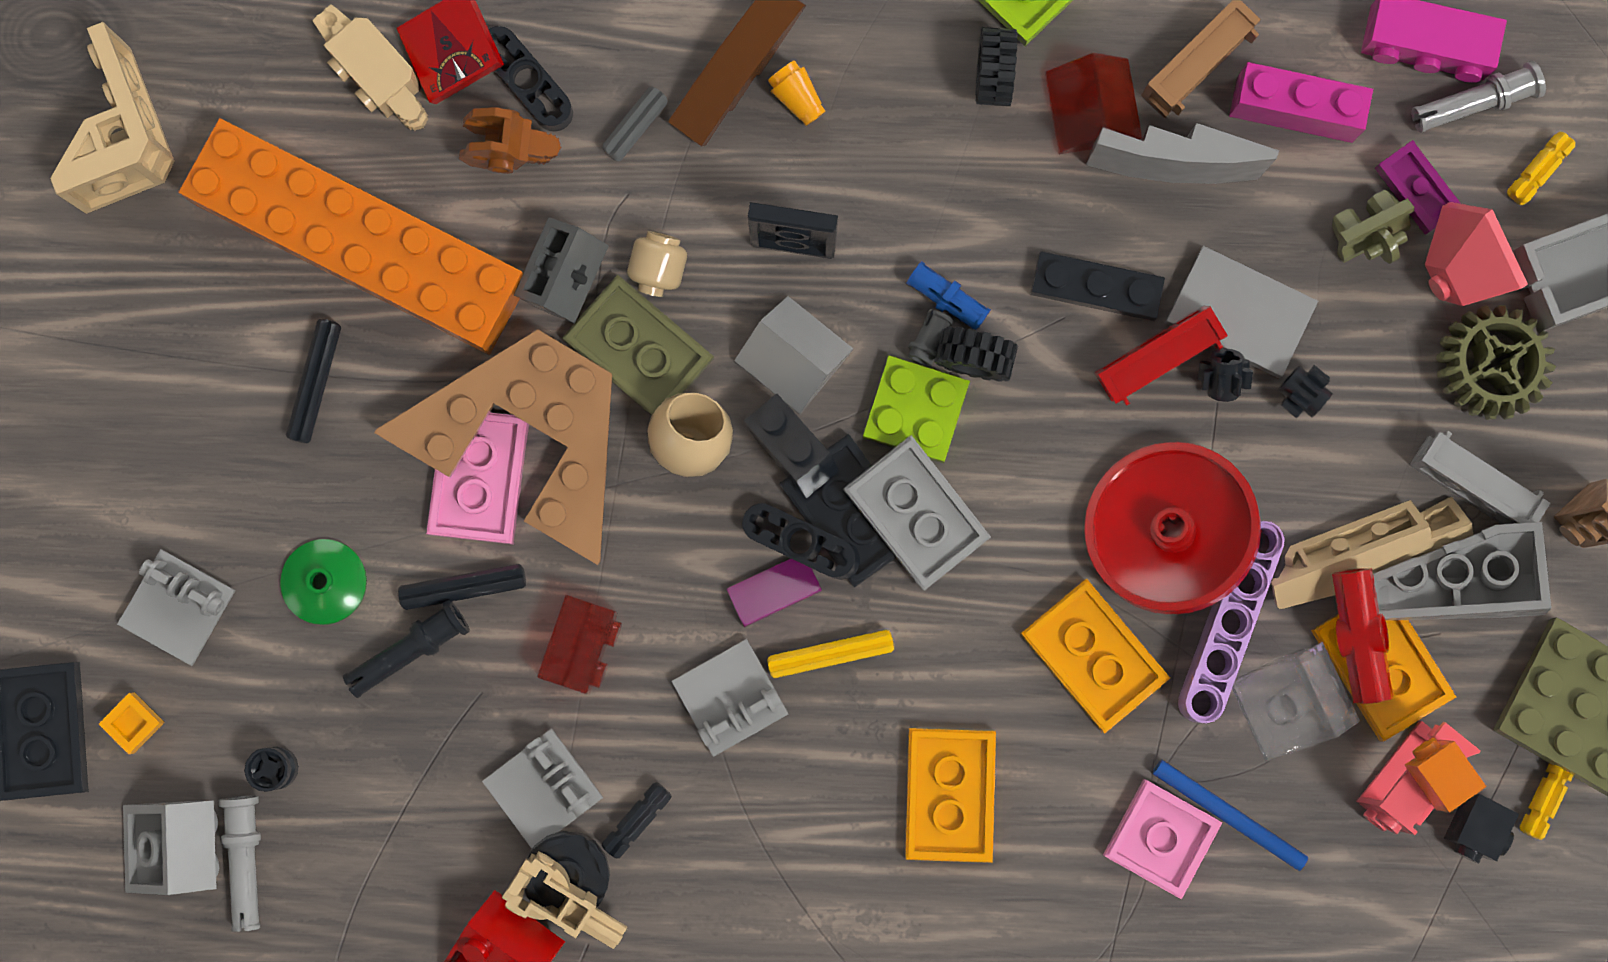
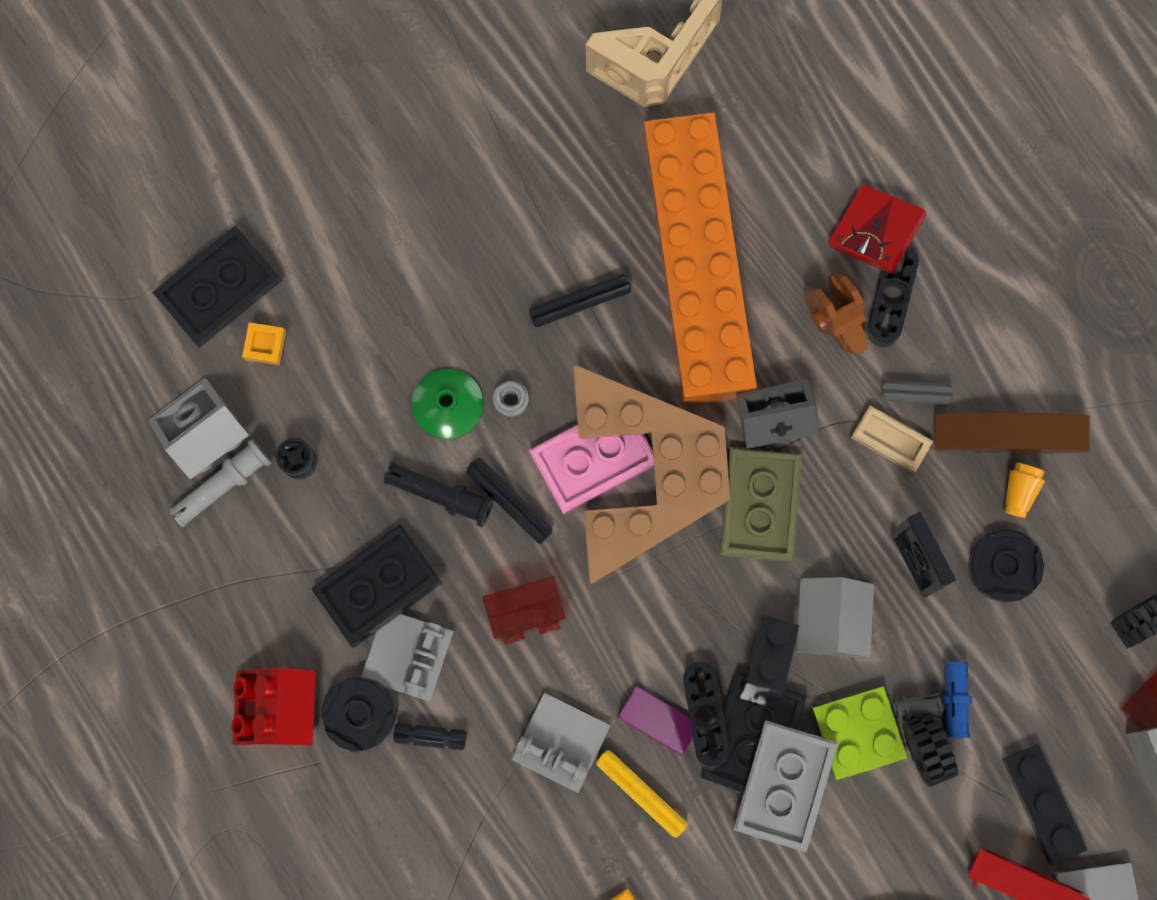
camera: 60 degrees right, 5 degrees down
light grey hinge [117,549,236,666] -> none
tan hinge [312,4,428,131] -> none
tan piece [502,851,627,949] -> none
tan head [627,231,687,297] -> none
tan helmet [648,393,733,477] -> none
none -> black tile [311,524,443,648]
none -> light grey plate [493,381,529,417]
none -> tan tile [851,405,933,474]
none -> black tile [968,529,1044,603]

